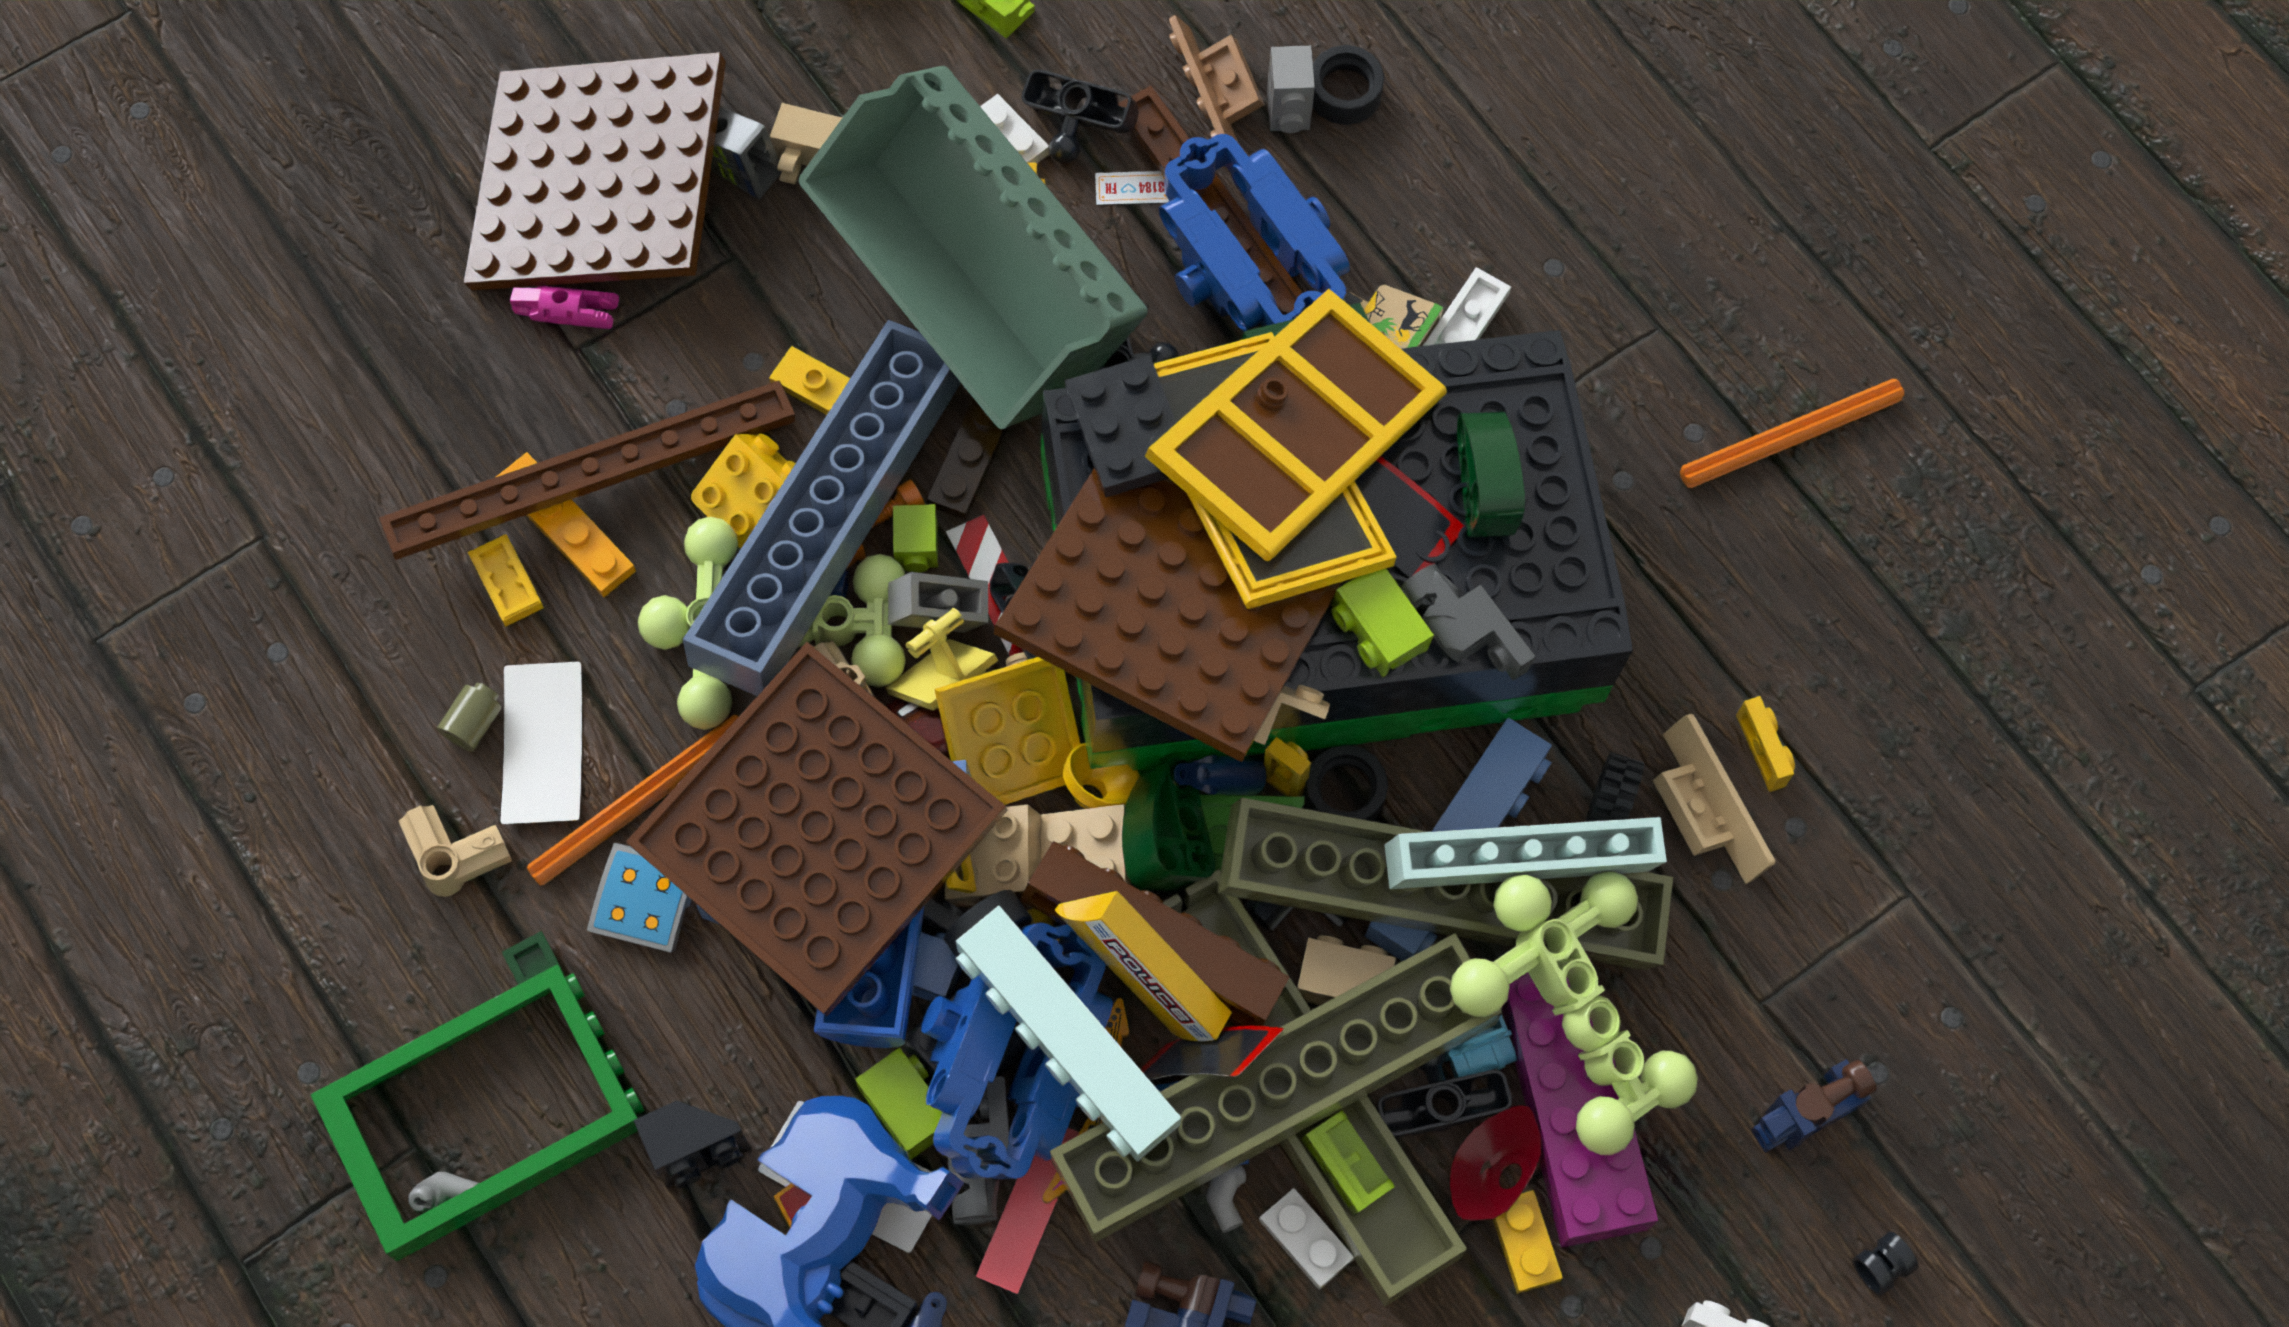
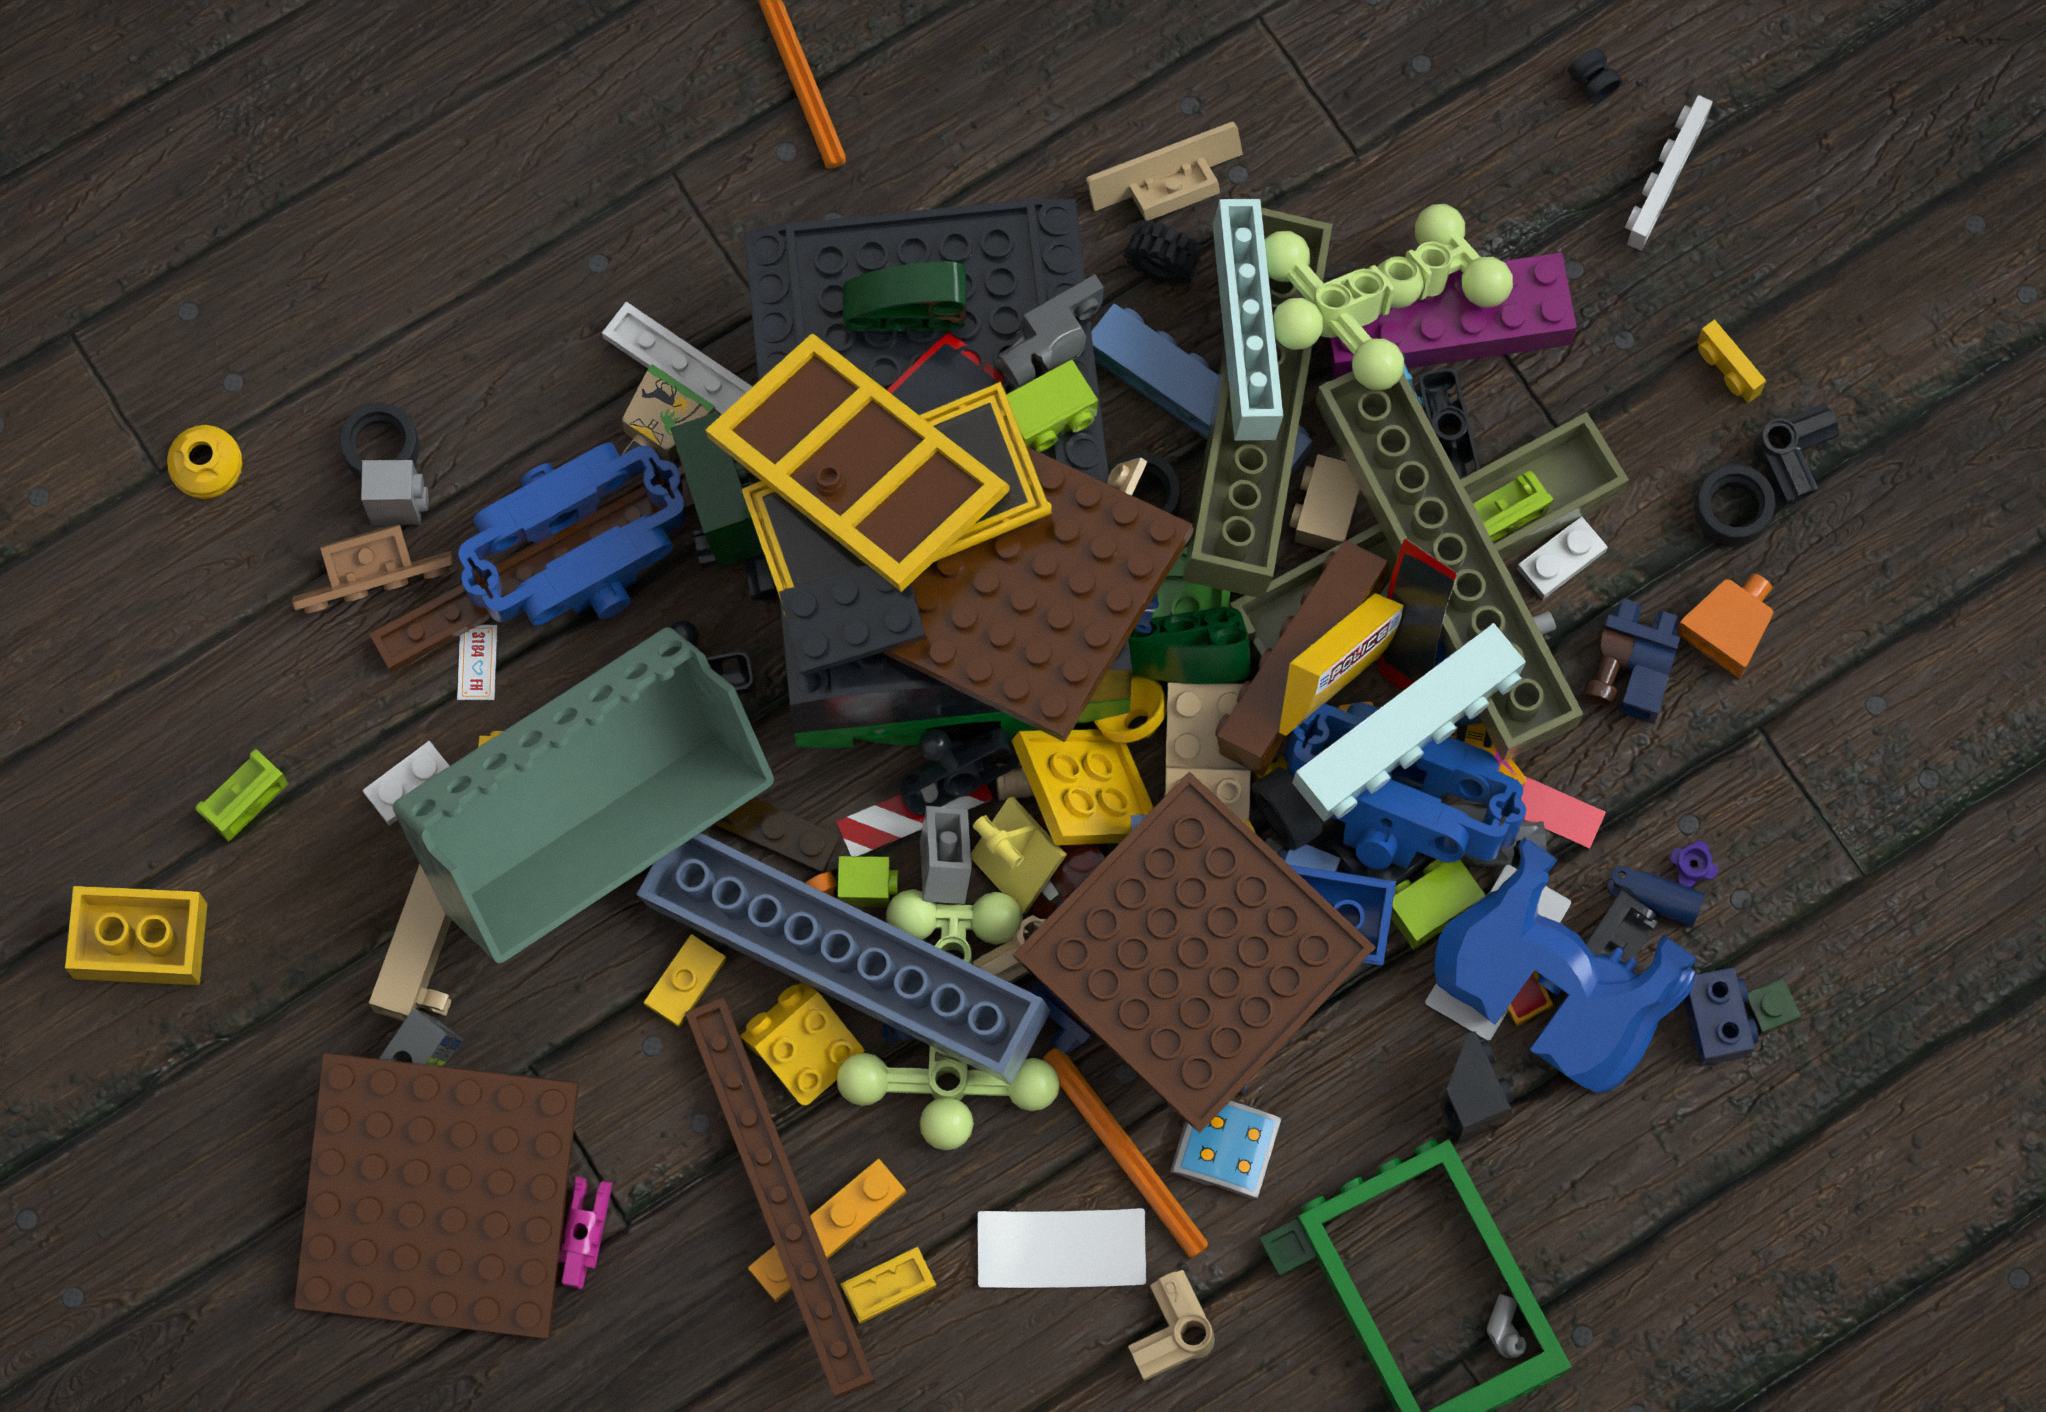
camera: 85 degrees left, 5 degrees up
olive brick [436,683,502,752] -> none
black piece [1021,69,1139,164] -> none
dark red piece [1450,1105,1541,1221] -> none
yellow plate [1493,1190,1563,1294] -> none
yellow plate [1736,696,1795,792] -> none
hips [1751,1059,1877,1153] -> none

